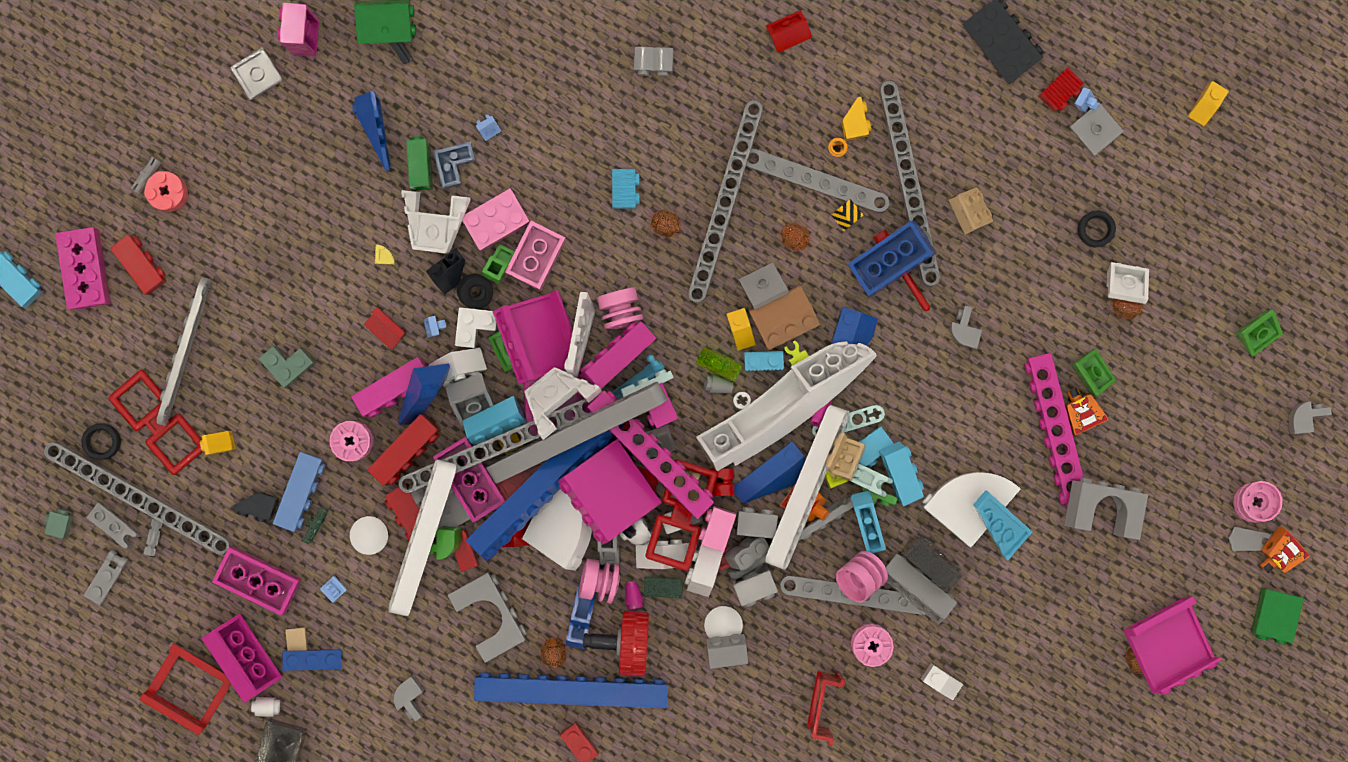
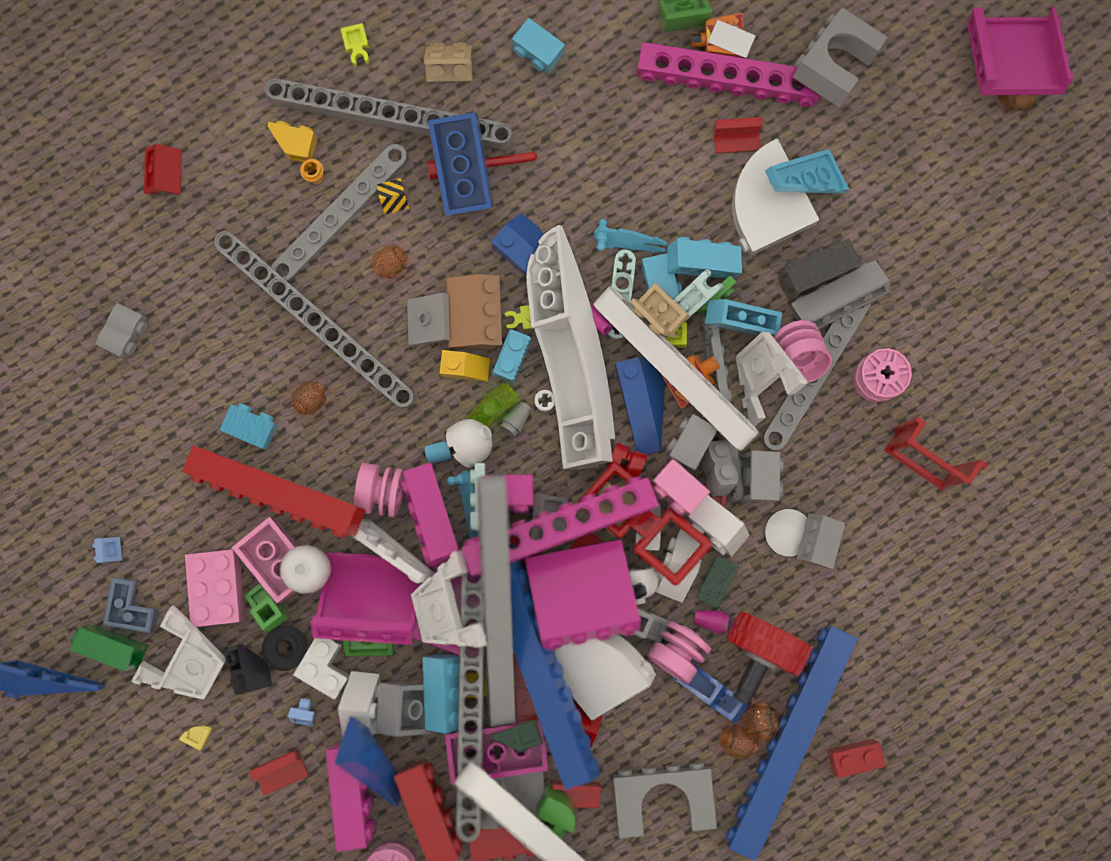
camera: 70 degrees left, 5 degrees down
white slope [921,663,963,700] -> none
light grey brick [950,306,982,349] -> none
none -> red brick [182,445,366,539]
none -> white cylinder [280,545,331,594]
none -> neon yellow plate [340,23,369,67]
none -> medium azure brick [424,441,452,464]
none -> white cylinder [446,419,492,468]
none -> dark green tile [492,719,543,752]
none -> medium azure brick [512,18,565,74]
none -> medium azure piece [594,219,667,253]
none -> white sticker [708,20,755,58]
none -> red panel [713,117,763,153]
none -> white wing [736,332,807,427]
none -> clear orange head [746,703,779,740]

